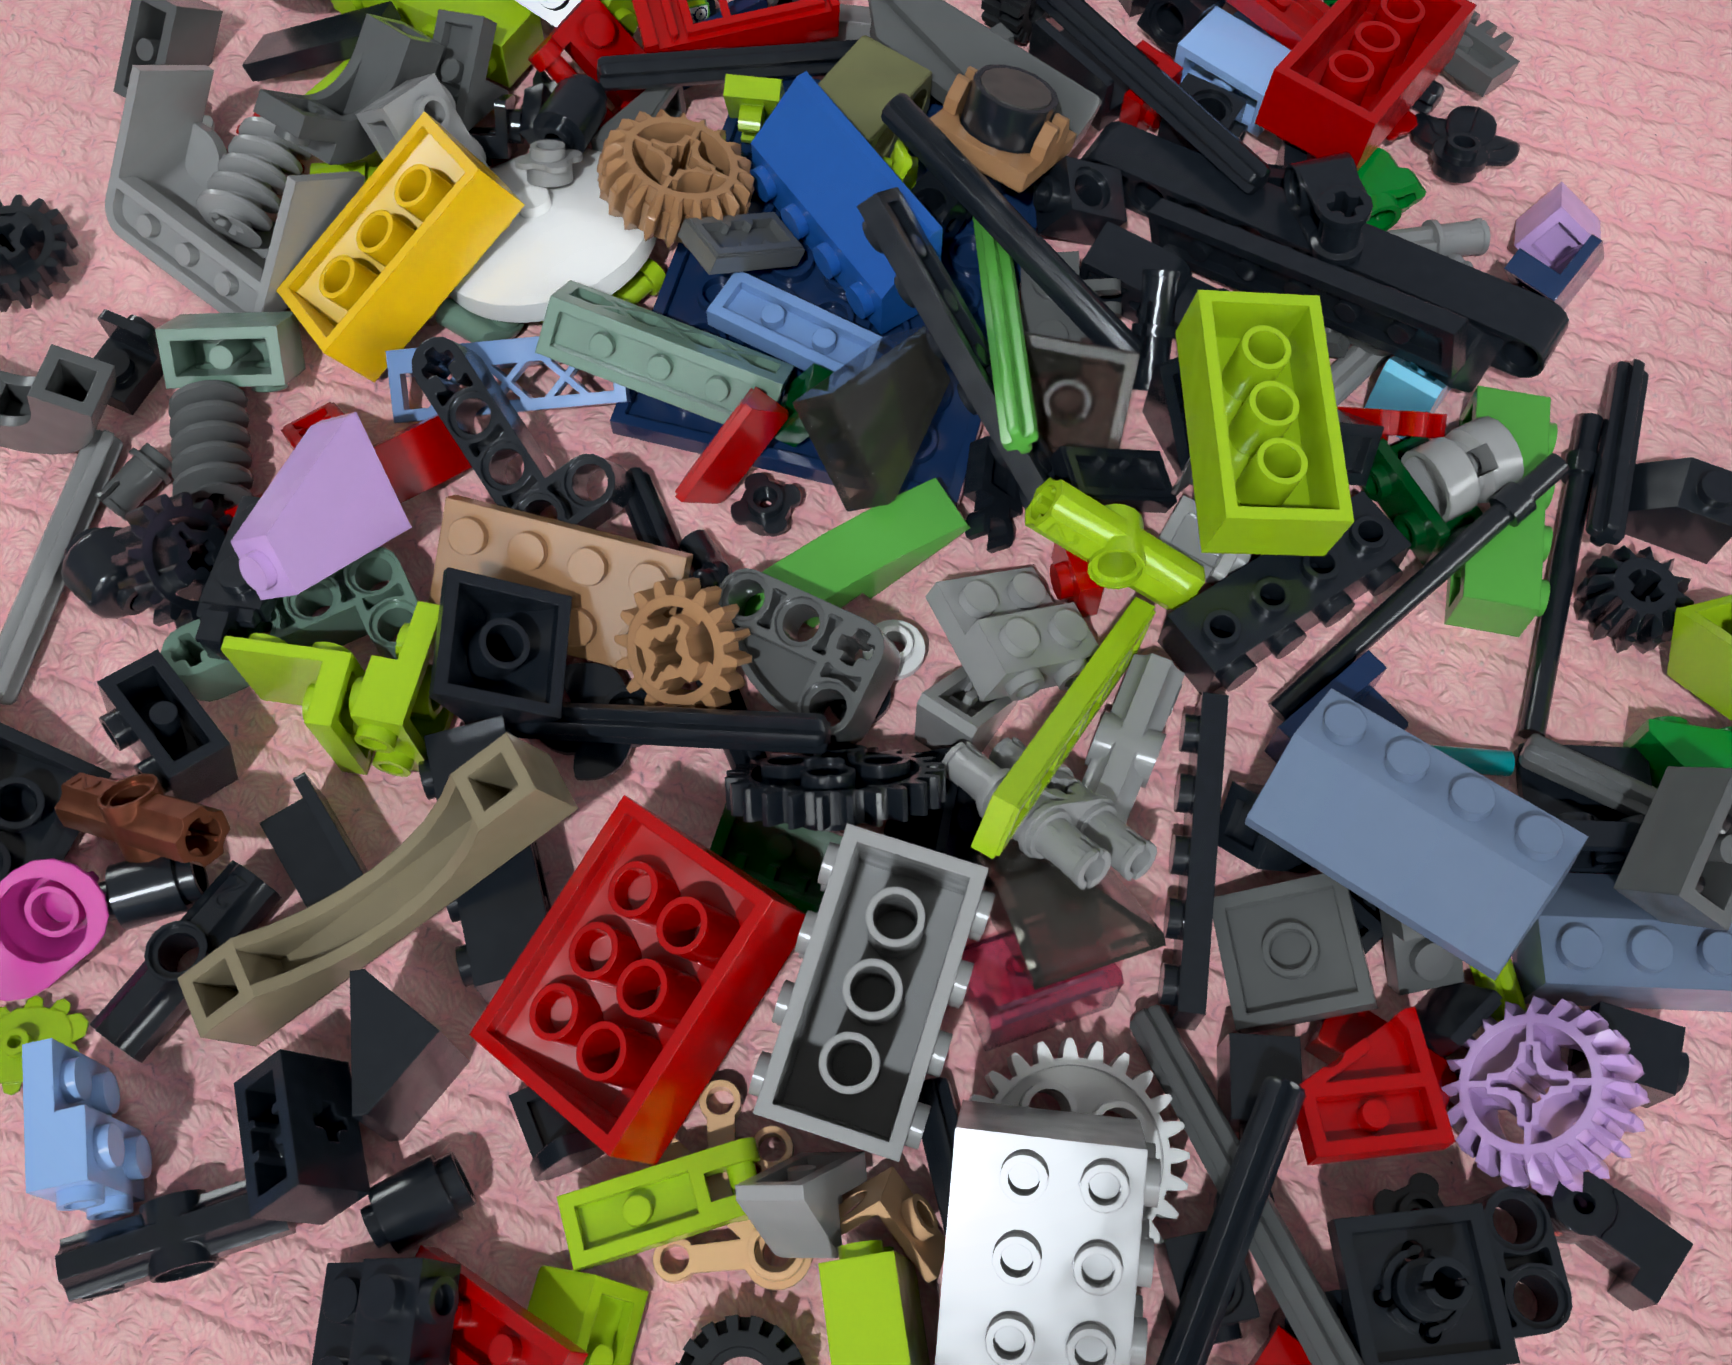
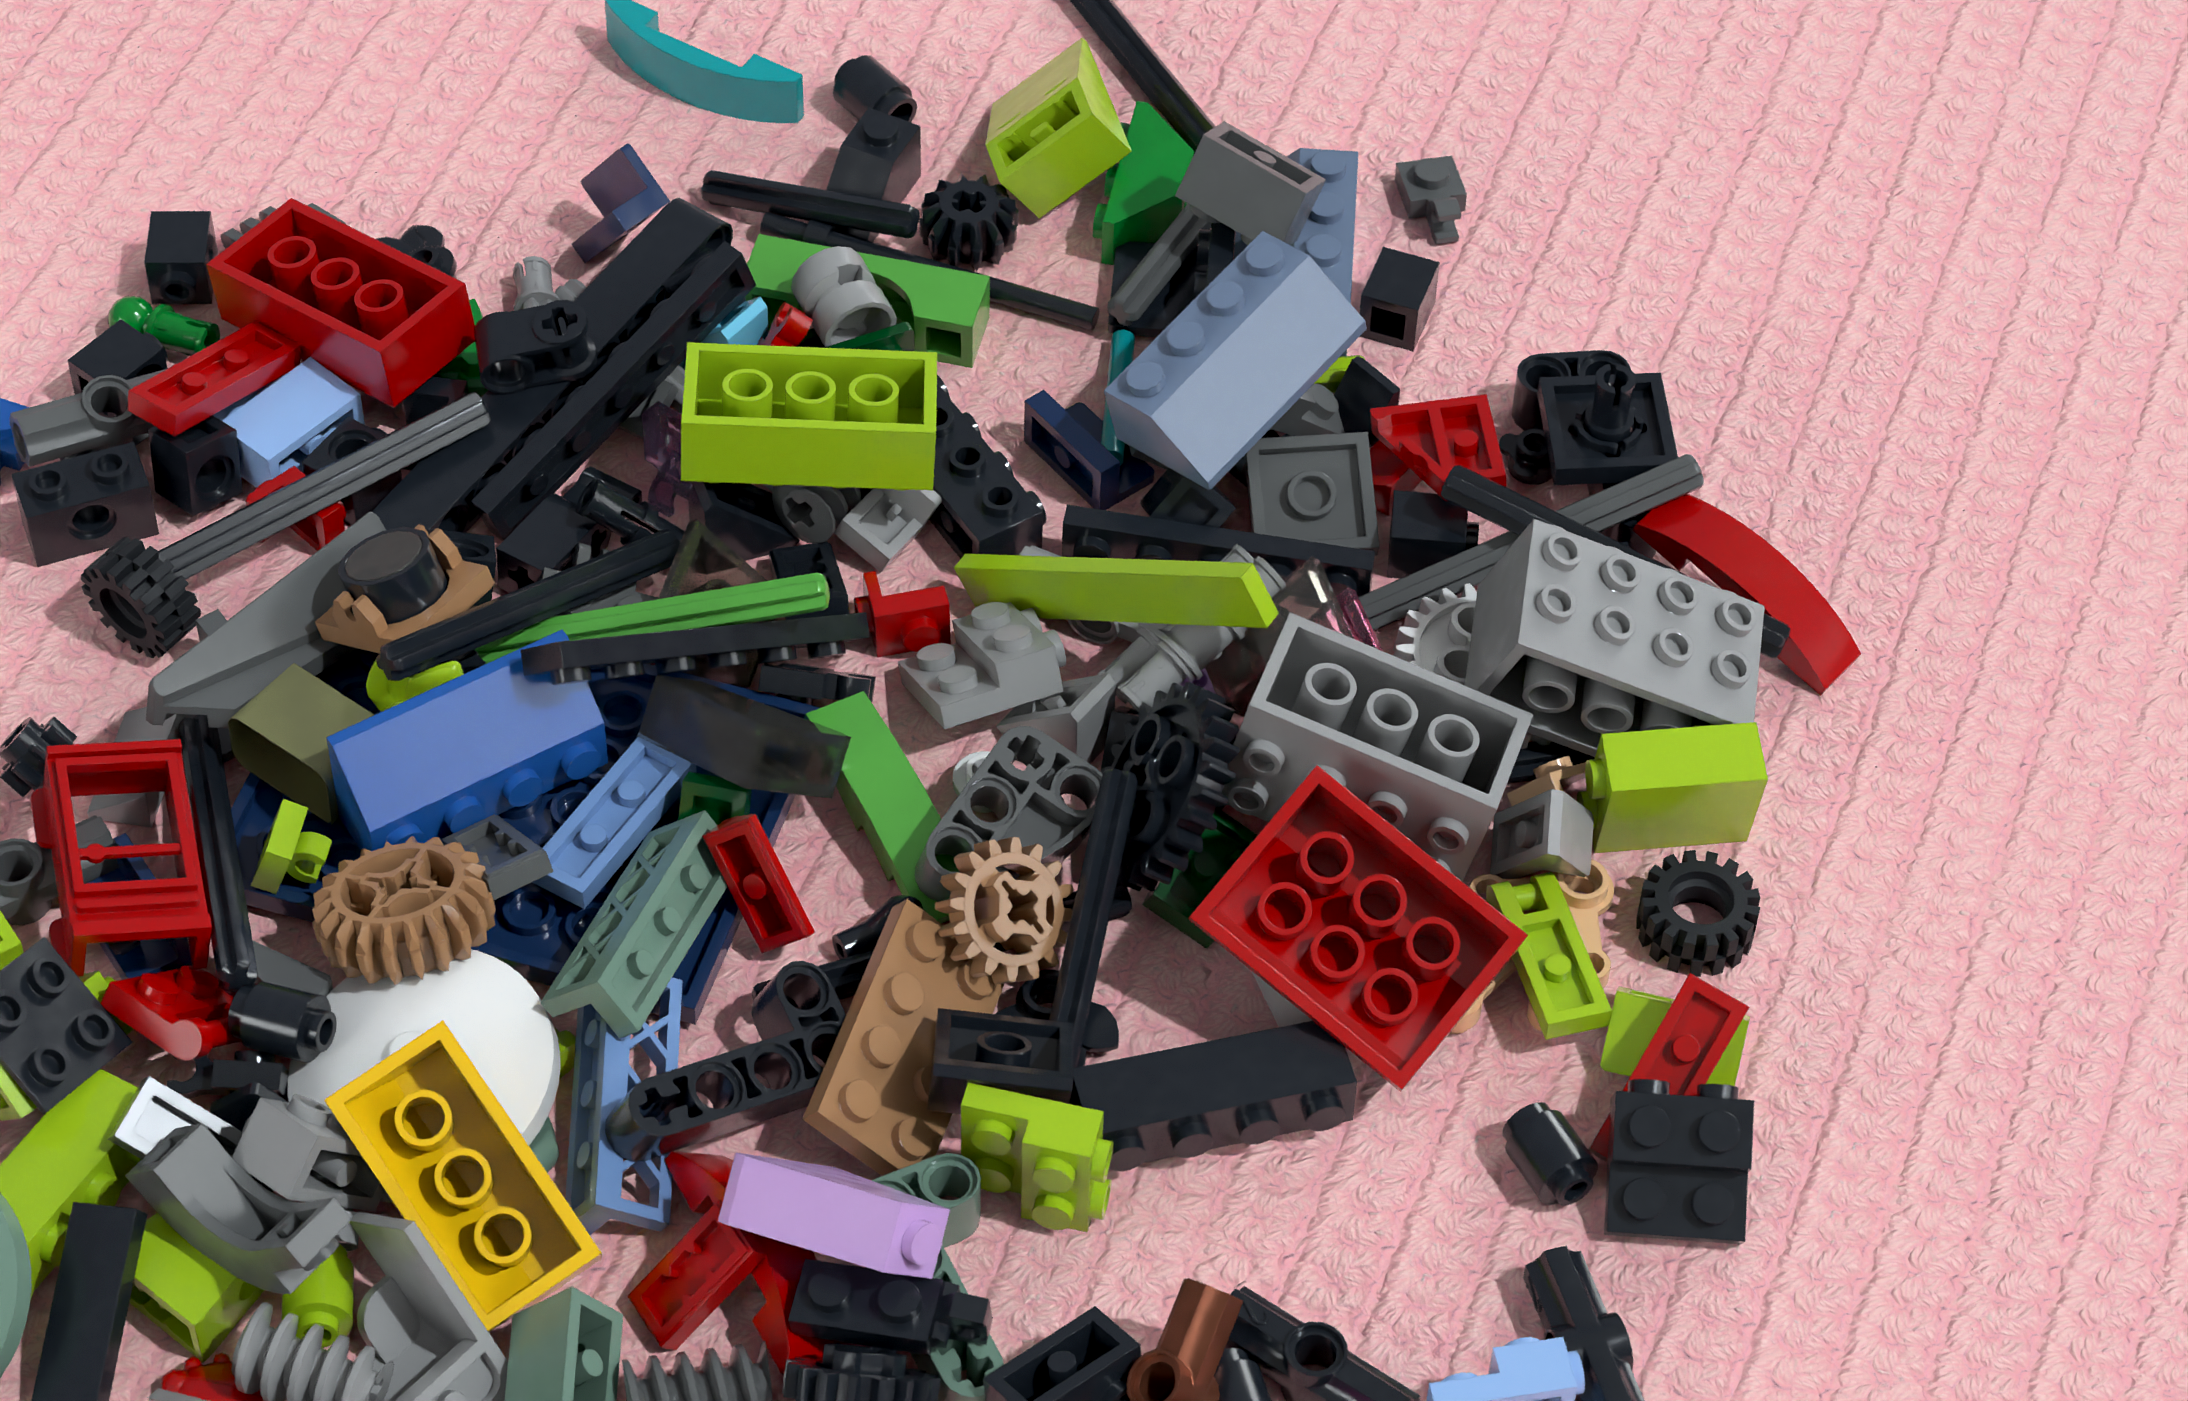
camera: 90 degrees left, 15 degrees down
dark tan arch [177,732,579,1047] -> none
lime bracket [221,633,374,775] -> none
black brick [234,1049,370,1225] -> none
black panel [260,772,368,908] -> none
black slope [350,969,470,1142] -> none
black tile [509,1087,605,1181] -> none
light grey plate [514,139,583,187] -> none
black plate [731,473,801,537] -> none
lime piece [1025,477,1205,610] -> none
black panel [1029,17,1130,131] -> none
black bar [1268,453,1570,722] -> none
lavender gear [1441,995,1650,1197] -> none
lavender panel [1514,182,1601,274] -> none
black leg [1536,1171,1693,1311] -> none

